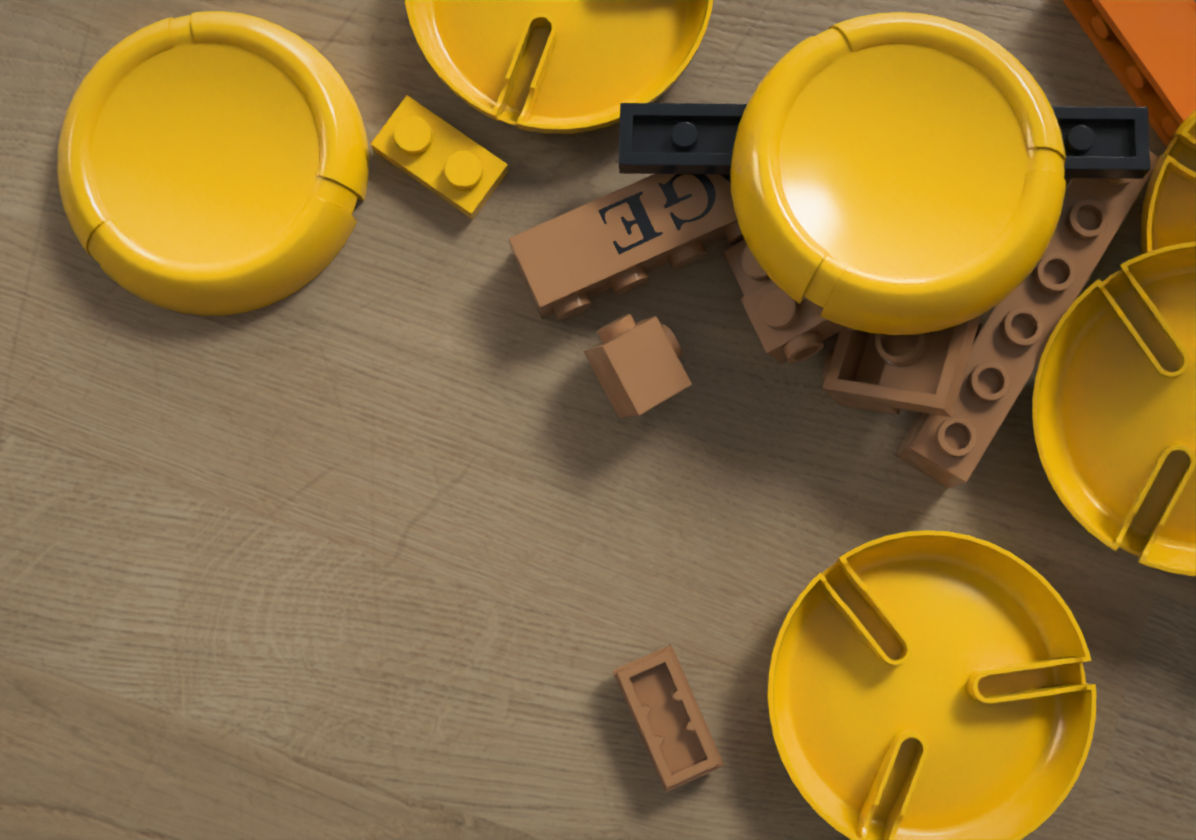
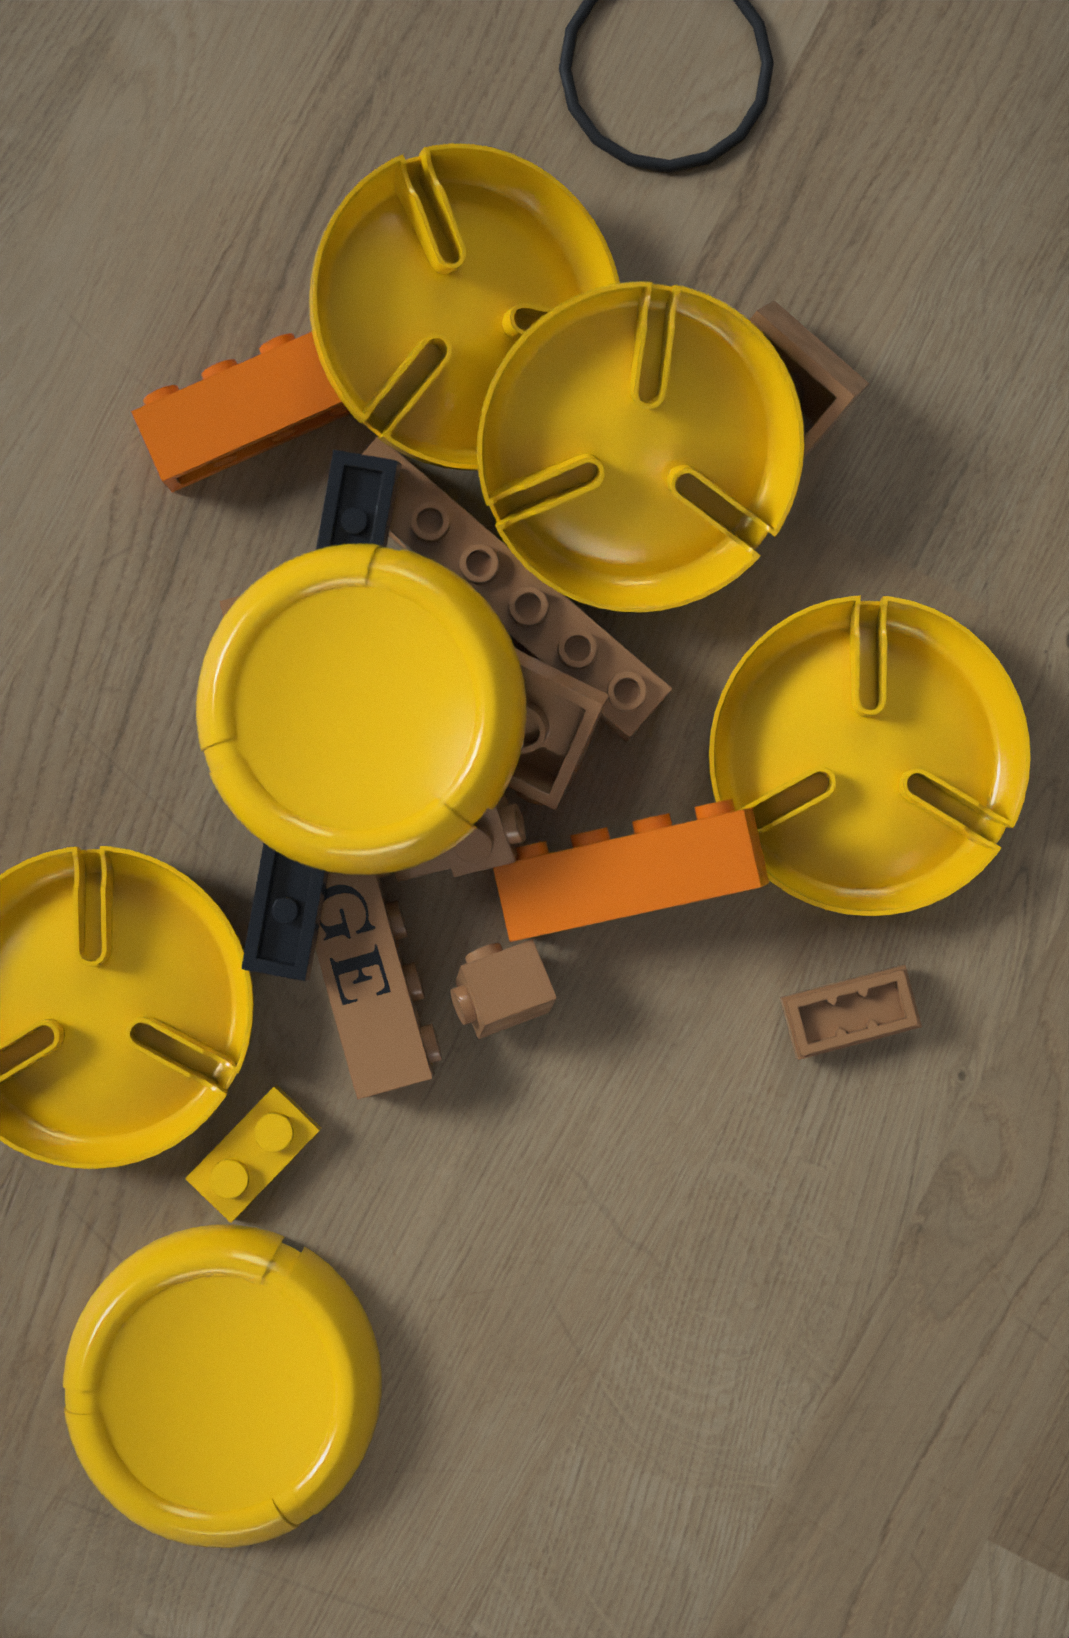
camera: 80 degrees left, 5 degrees up
none -> orange brick [493,798,770,942]

